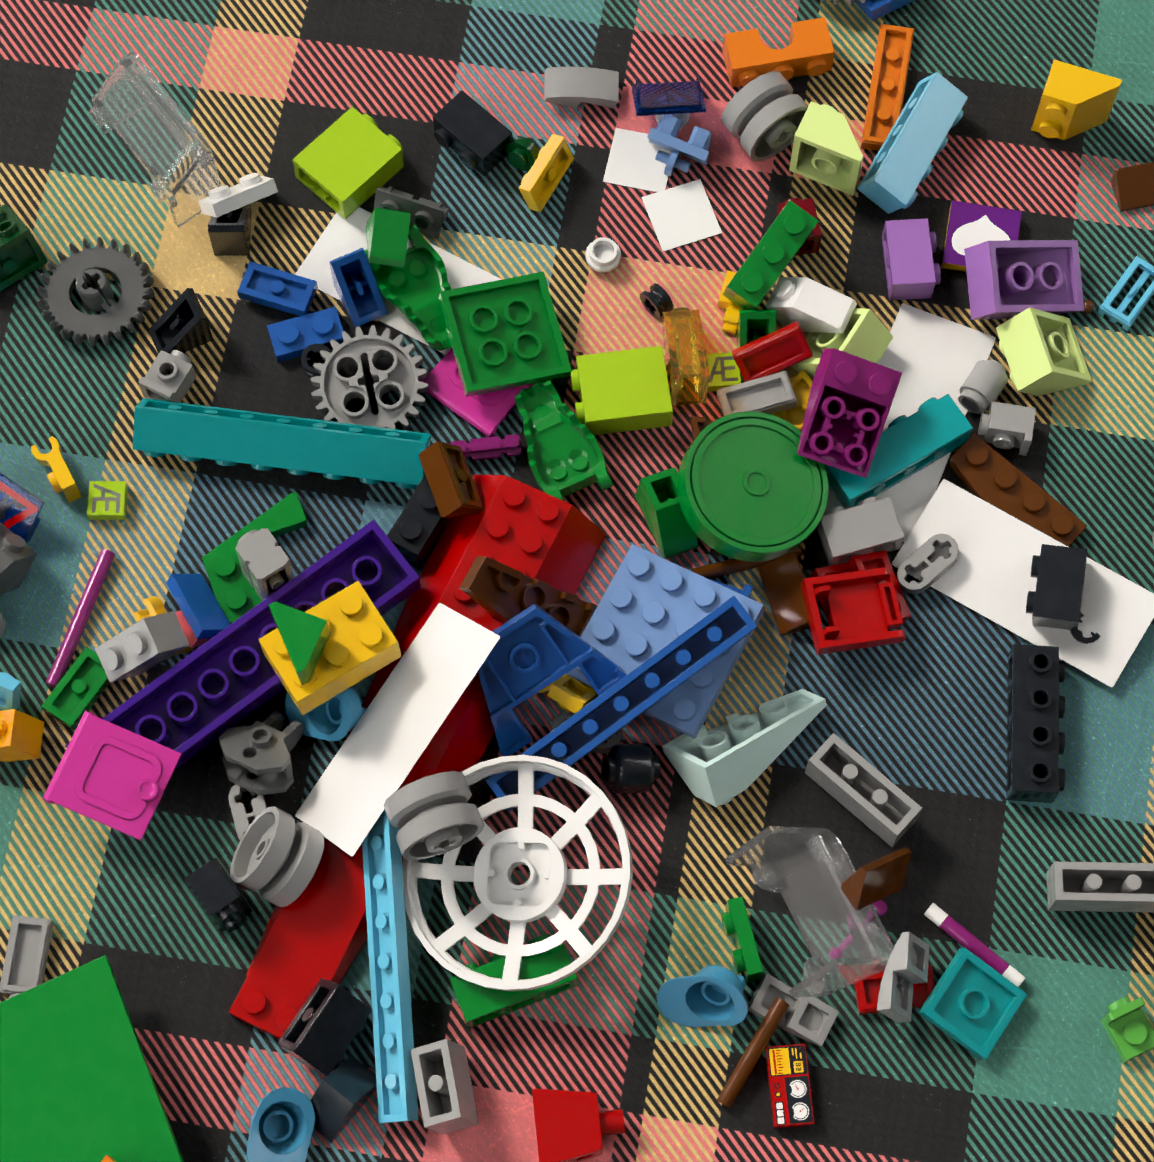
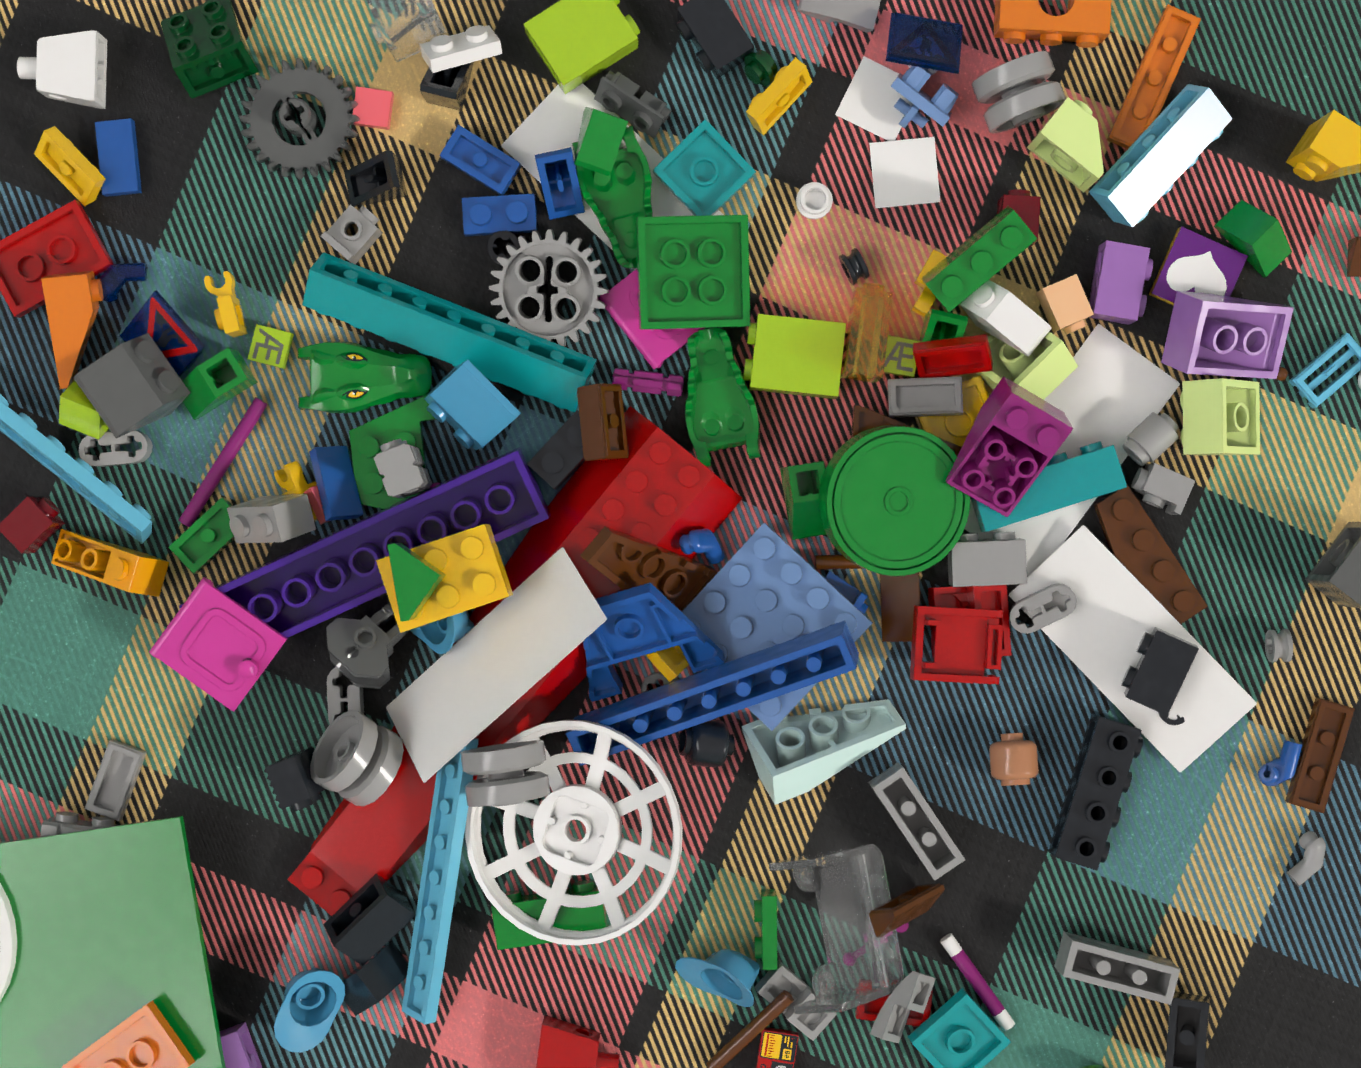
camera: 20 degrees right, 20 degrees up
light grey brick [410,1039,479,1135] -> none
none -> green slope [182,347,258,420]
none -> green animal [298,341,432,413]
none -> coral tile [352,86,394,130]
none -> dark azure slope [424,359,521,450]
none -> teal plate [653,119,756,216]
none -> blue arm [679,528,725,564]
none -> nougat head [989,733,1039,786]
none -> light nougat brick [1036,274,1094,335]
none -> green slope [1214,200,1292,278]

